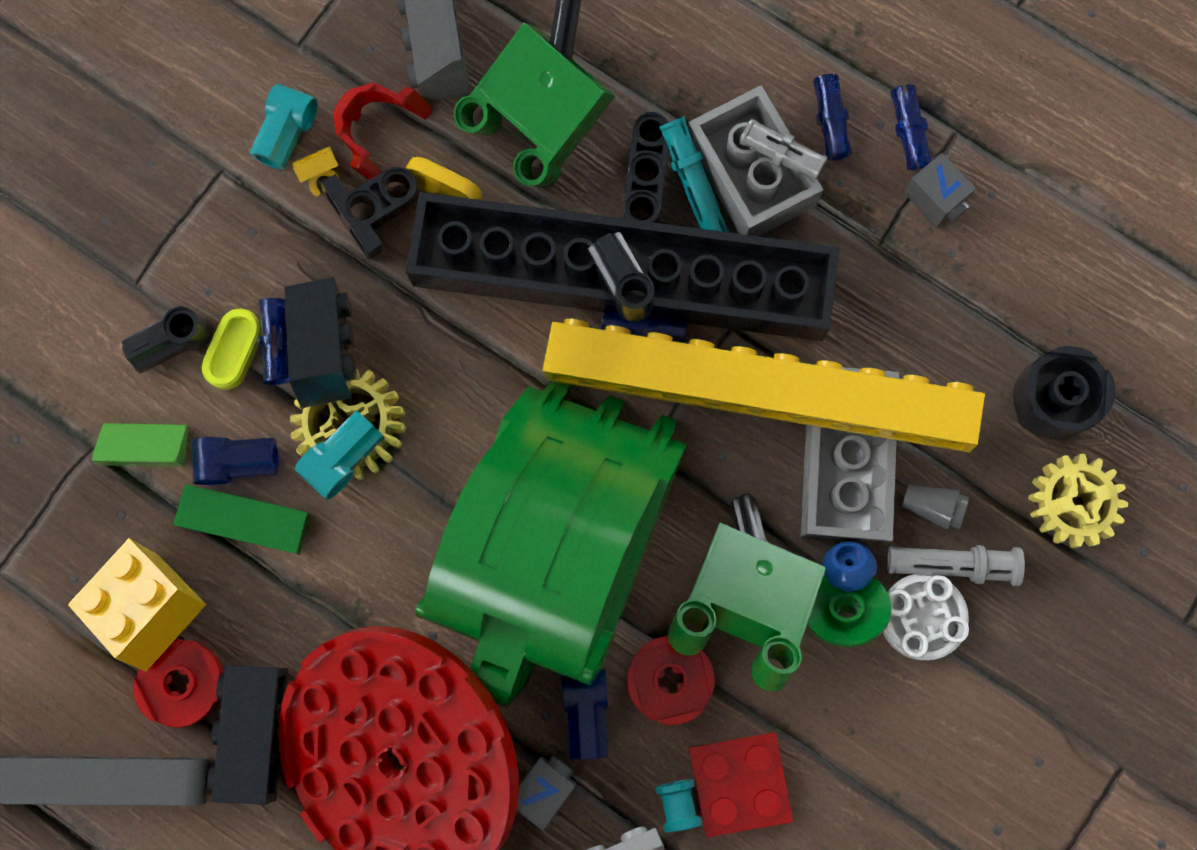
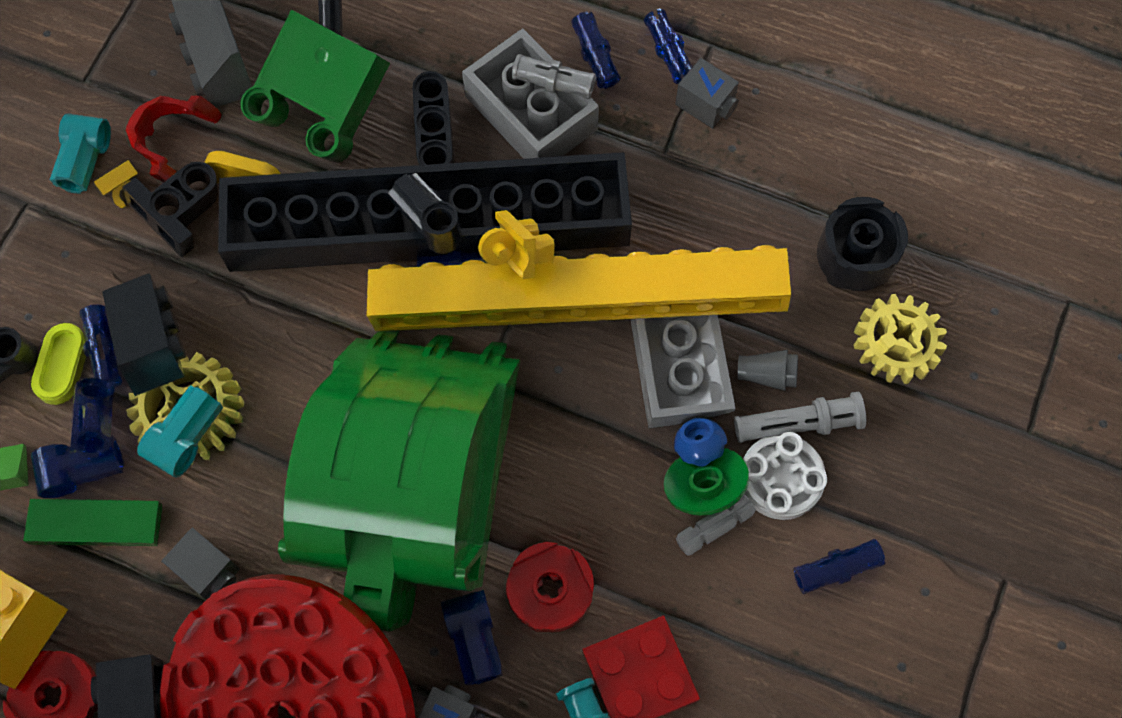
camera: 15 degrees left, 10 degrees down
teal pin [659,116,730,233] -> none
green piece [668,494,826,692] -> none
none -> clear blue piece [70,378,115,458]
none -> dark grey brick [161,527,240,600]
none -> yellow hips [478,210,554,279]
none -> light grey axle [676,494,756,556]
none -> clear blue pin [793,539,886,595]

